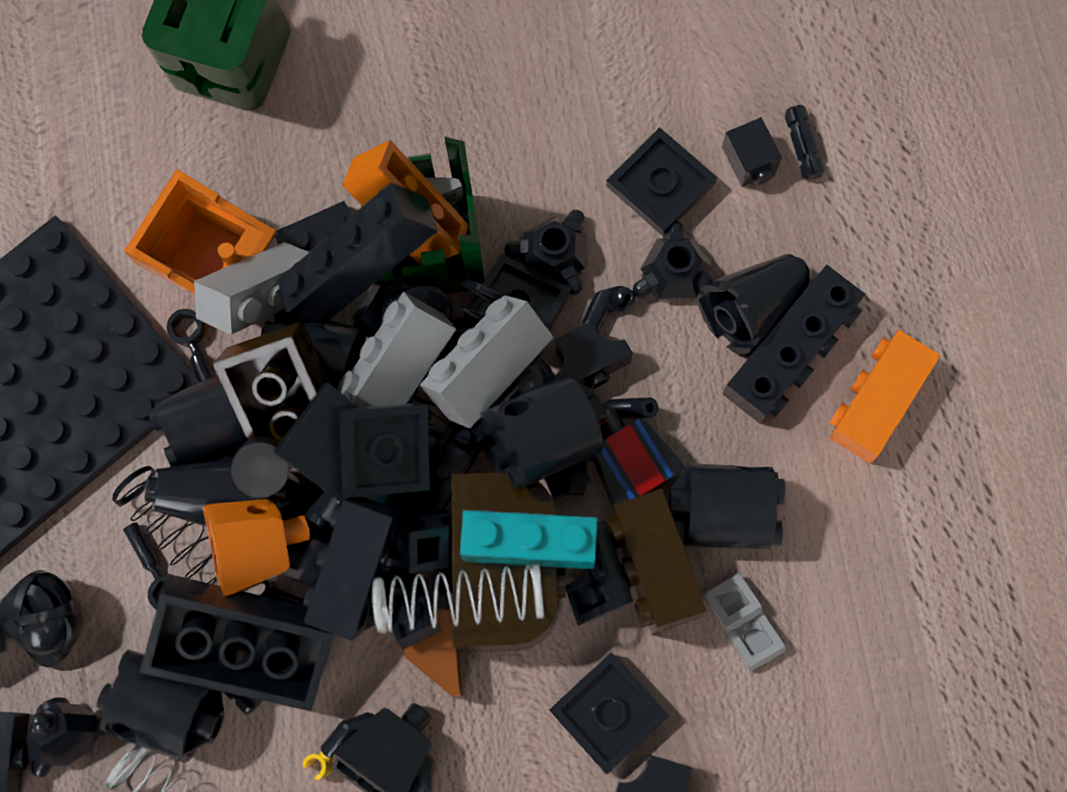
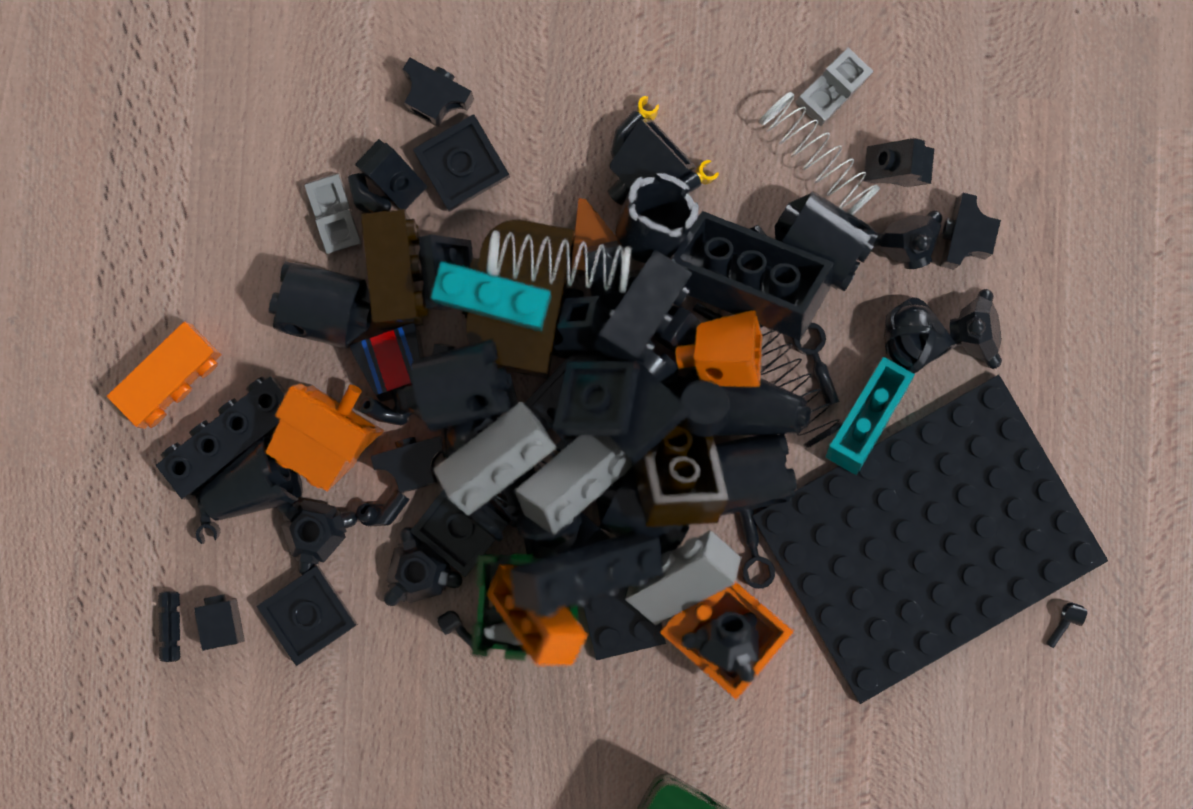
camera: 170 degrees left, 10 degrees up
none -> black hand [195,493,220,544]
none -> orange piece [266,383,384,492]
none -> black arm [348,173,392,214]
none -> black brick [354,139,428,210]
none -> black hand [437,611,472,648]
none -> black cylinder [615,173,699,264]
none -> black rock [682,612,759,683]
none -> teal brick [825,357,915,476]

